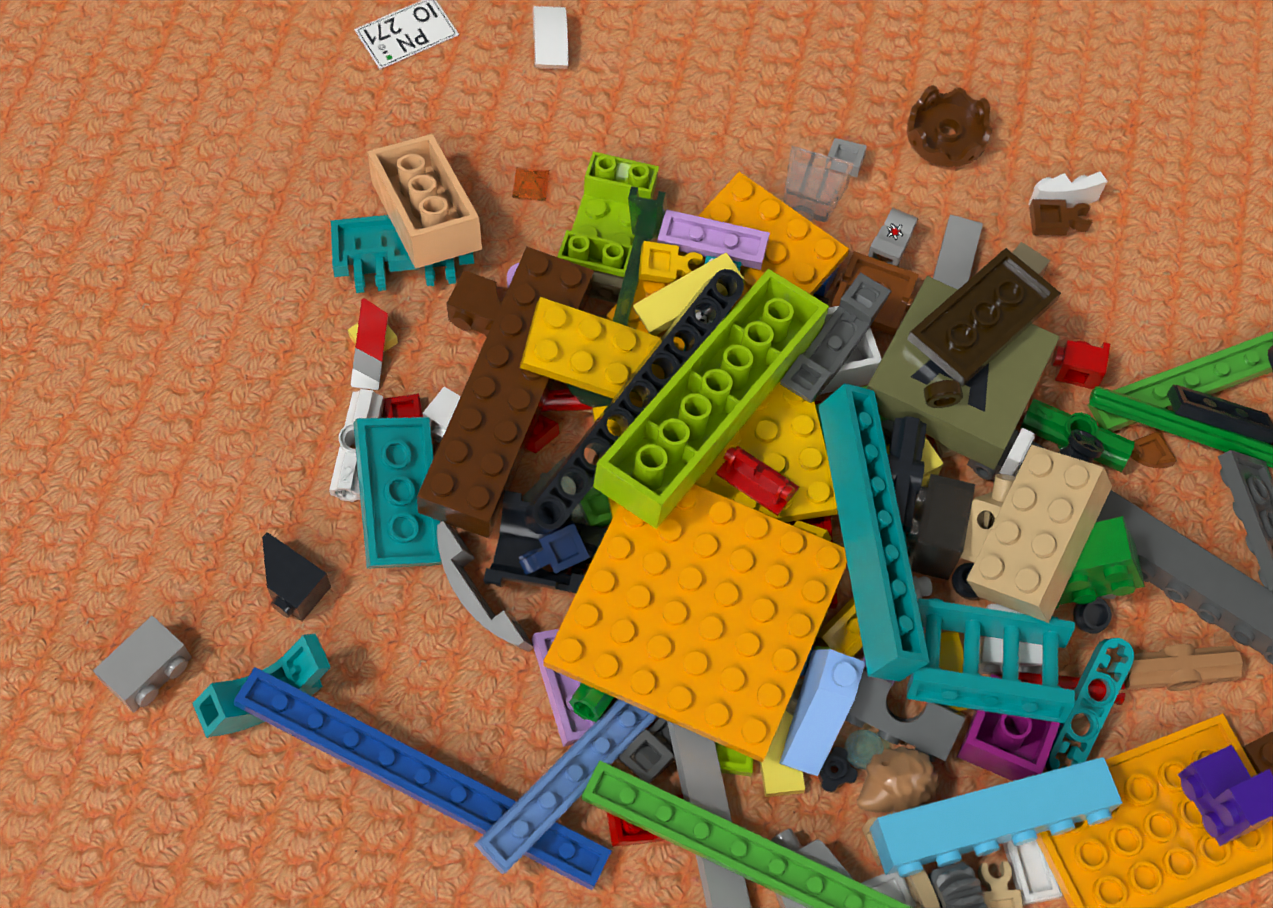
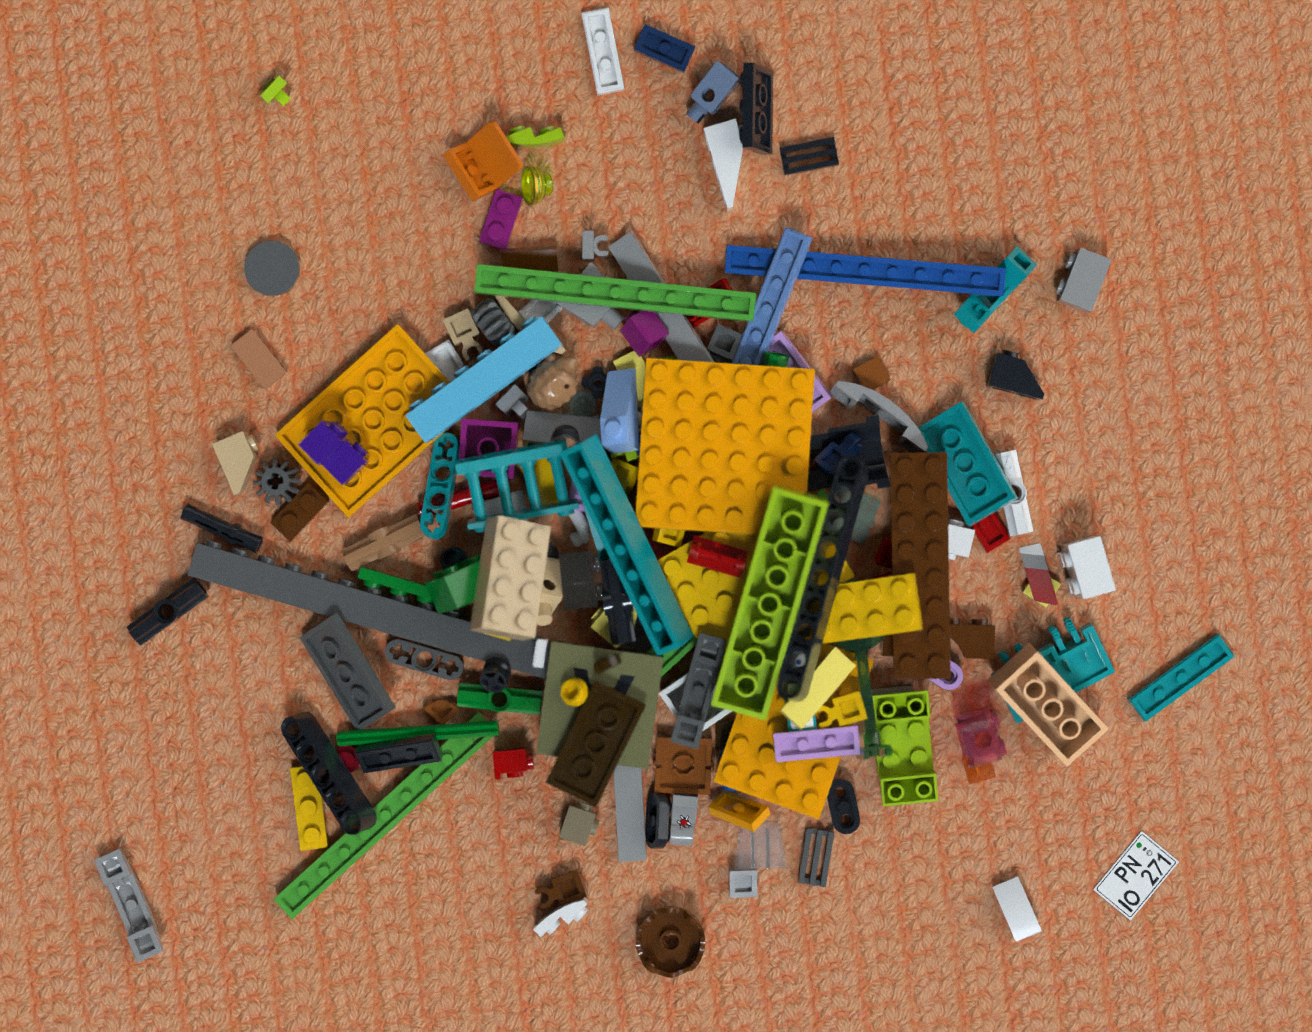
camera: 165 degrees right, 25 degrees up
none -> green plate [358,567,433,605]
none -> dark grey beam [385,639,464,680]
none -> light grey tile [496,384,530,420]
none -> yellow plate [560,678,588,707]
none -> magenta brick [620,310,669,357]
none -> black plate [645,793,672,849]
none -> light orange plate [708,790,770,832]
none -> dark grey tile [798,827,834,887]
none -> black plate [827,778,860,834]
none -> dark orange tile [853,356,891,390]
none -> clear pink brick [954,707,1007,769]
none -> white brick [1058,536,1116,600]
none -> teal tile [1128,634,1235,722]

